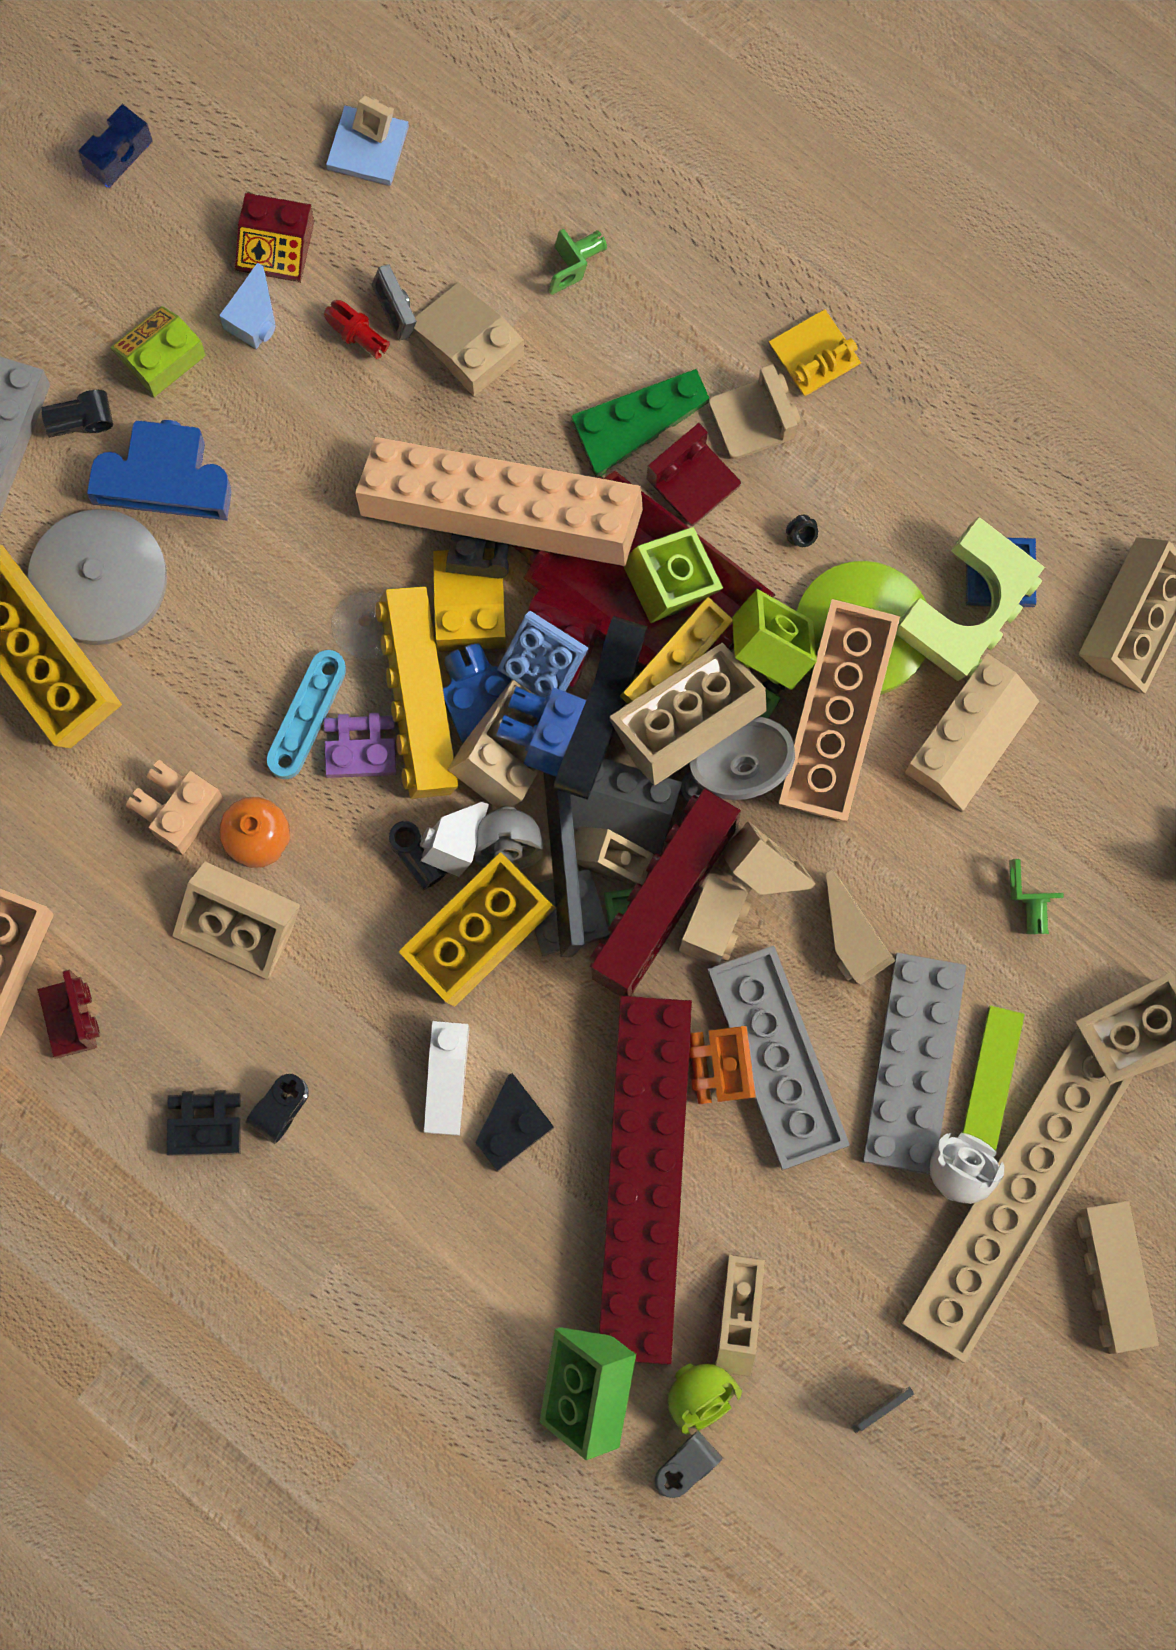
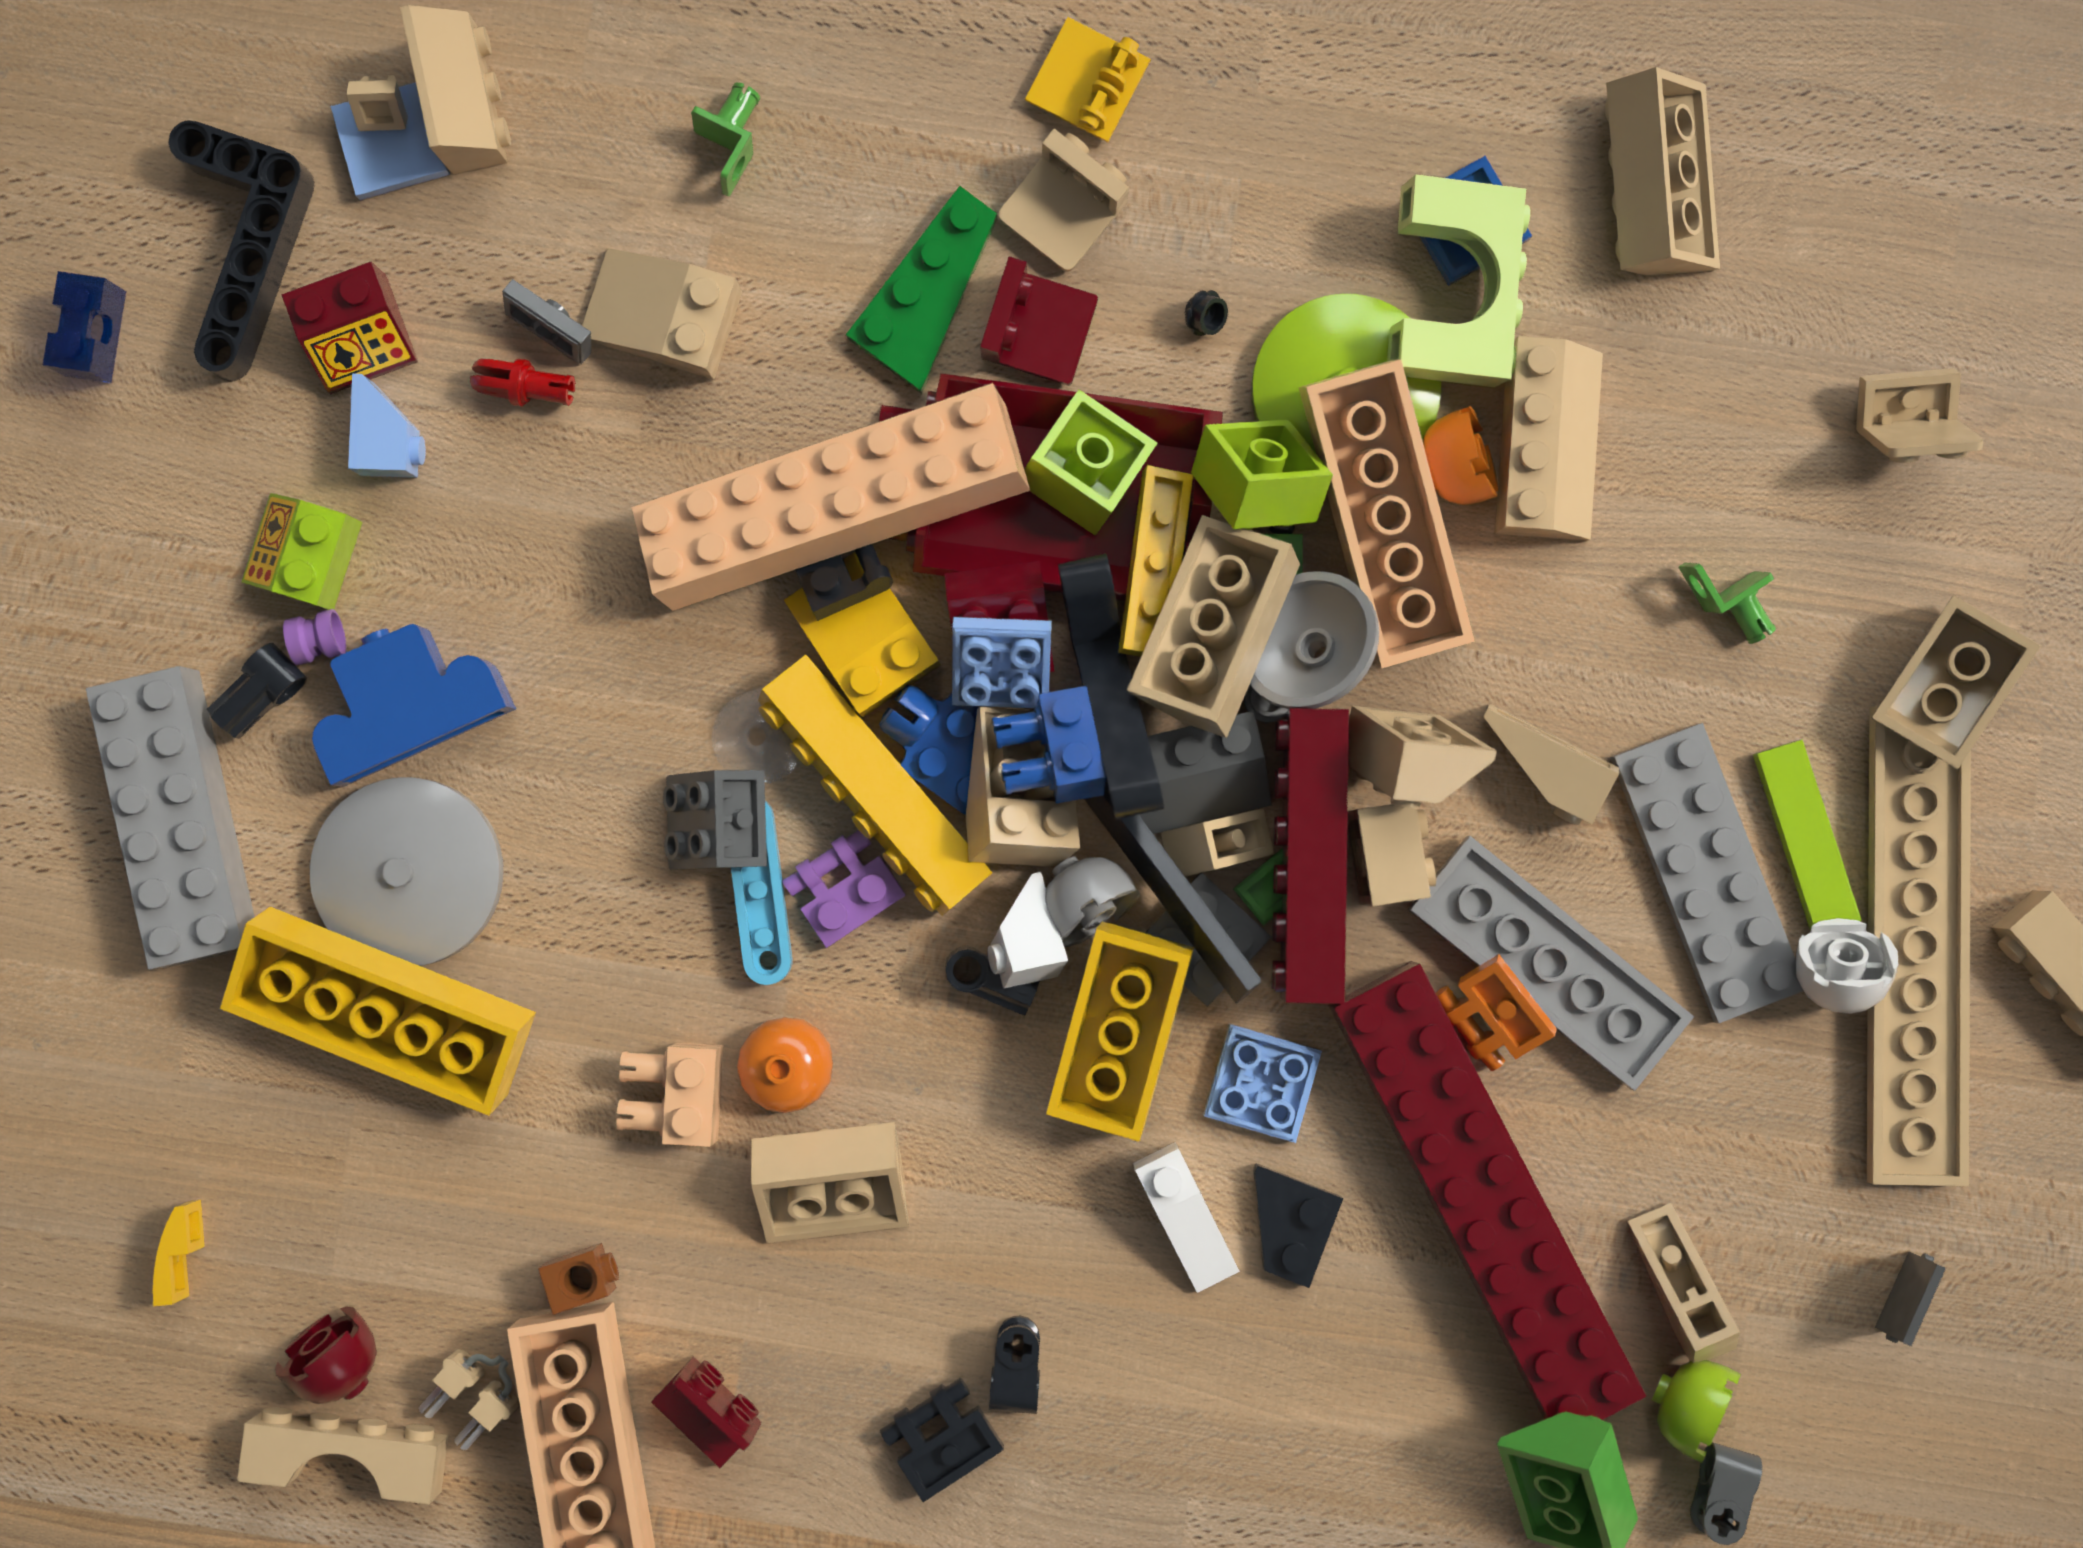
camera: 25 degrees left, 10 degrees up
none -> black beam [168,120,315,381]
none -> medium lavender wheel [283,609,347,665]
none -> tan slope [400,5,511,175]
none -> dark orange brick [538,1243,619,1315]
none -> dark grey bracket [663,770,767,870]
none -> light blue tile [1203,1023,1322,1143]
none -> orange cylinder [1422,406,1499,505]

